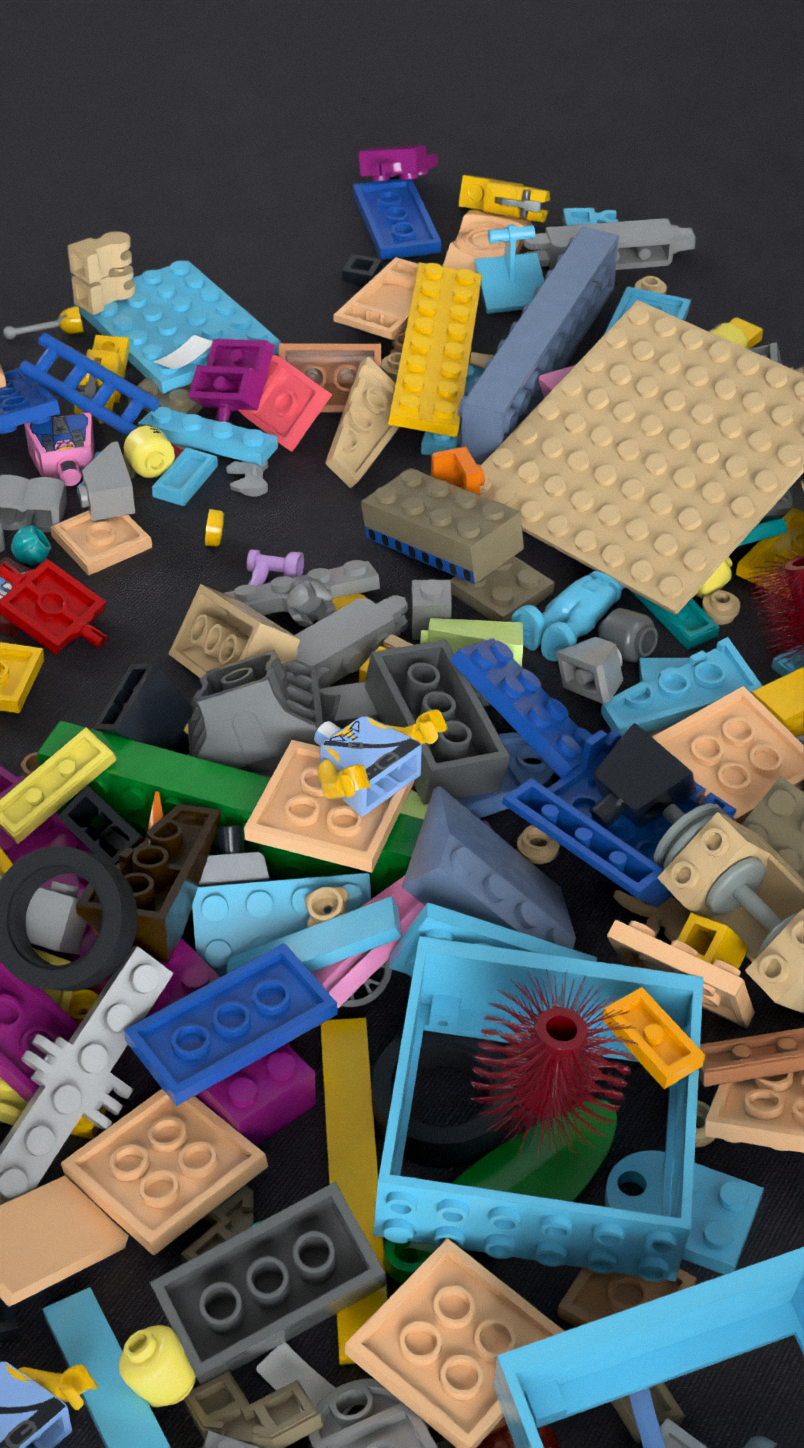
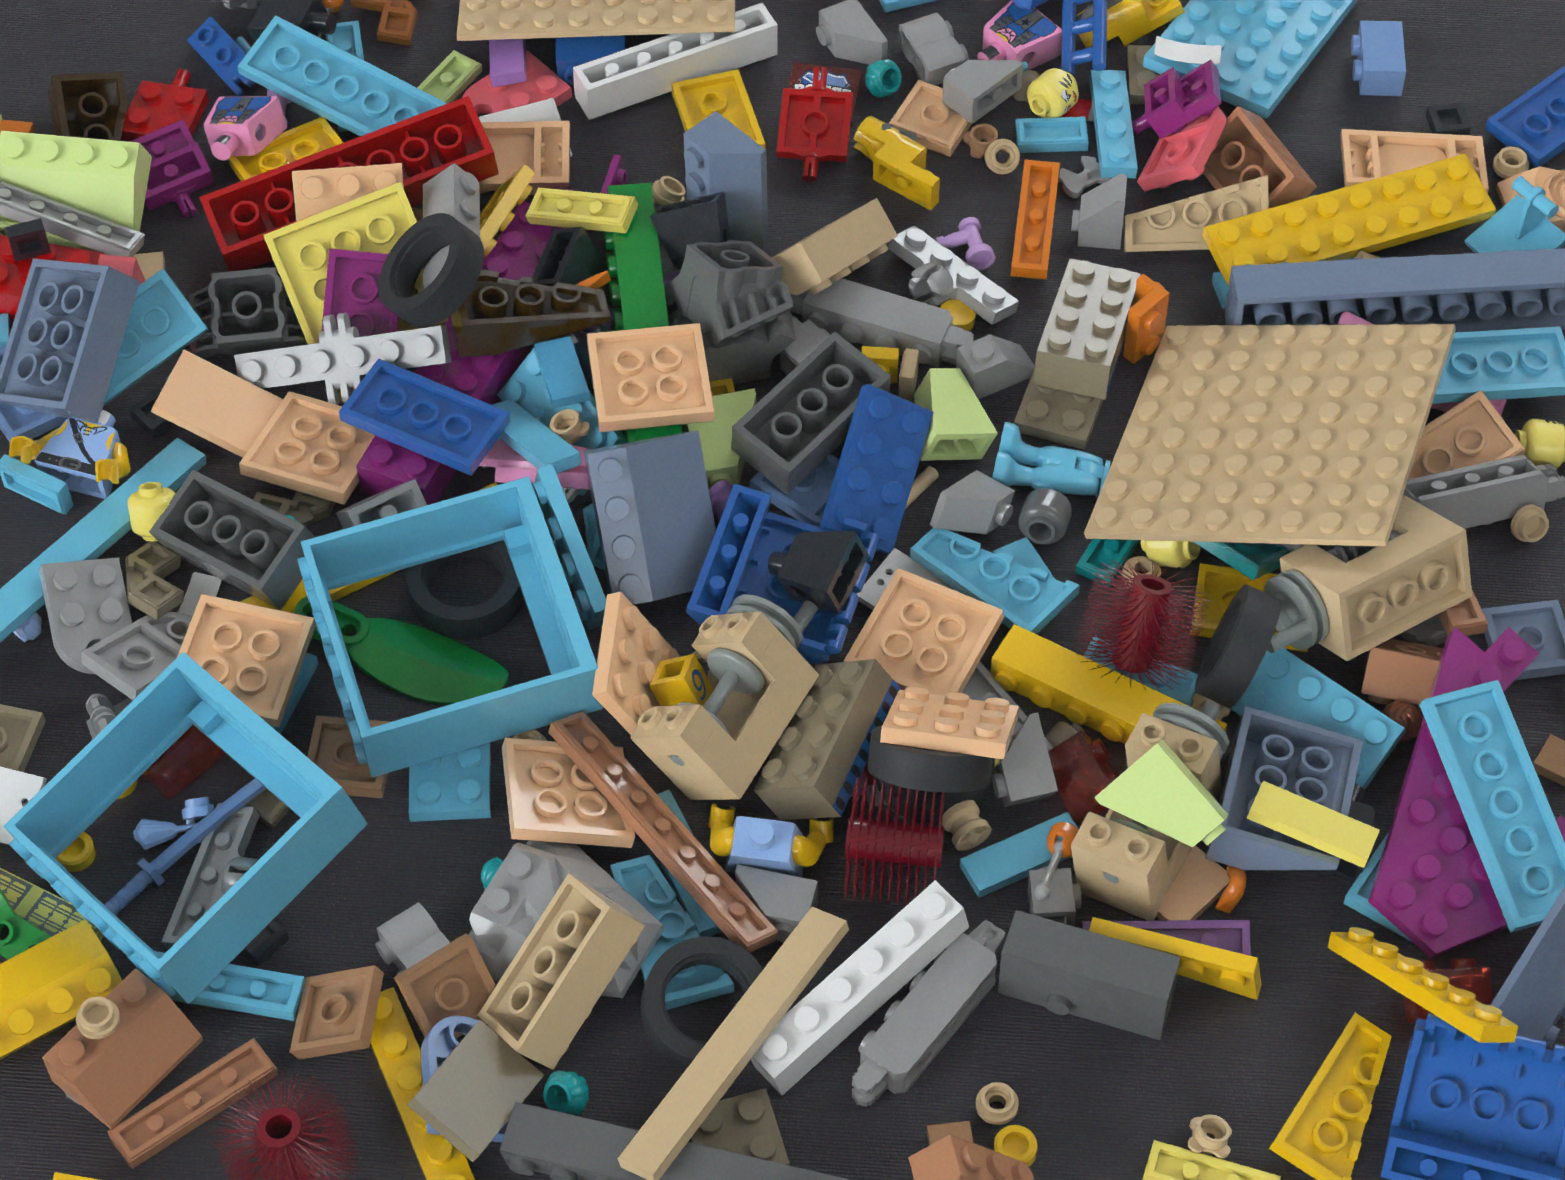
camera: 65 degrees right, 10 degrees up
yellow tile [205,509,224,547] -> none
torso [314,709,448,817] -> none
dark red piece [470,969,638,1159] -> none
light orange plate [602,987,705,1089] -> none
none -> light grey slope [336,479,427,529]
none -> dark azure tile [534,336,590,409]
none -> tan plate [652,176,686,206]
none -> sand blue slope [683,111,768,251]
none -> yellow plate [853,116,940,211]
none -> medium nougat plate [963,124,1002,158]
none -> tan plate [985,139,1020,175]
none -> orange plate [1011,160,1060,280]
none -> light grey slope [1071,174,1127,250]
none -> medium blue brick [1351,20,1406,96]
none -> tan plate [1493,147,1529,179]

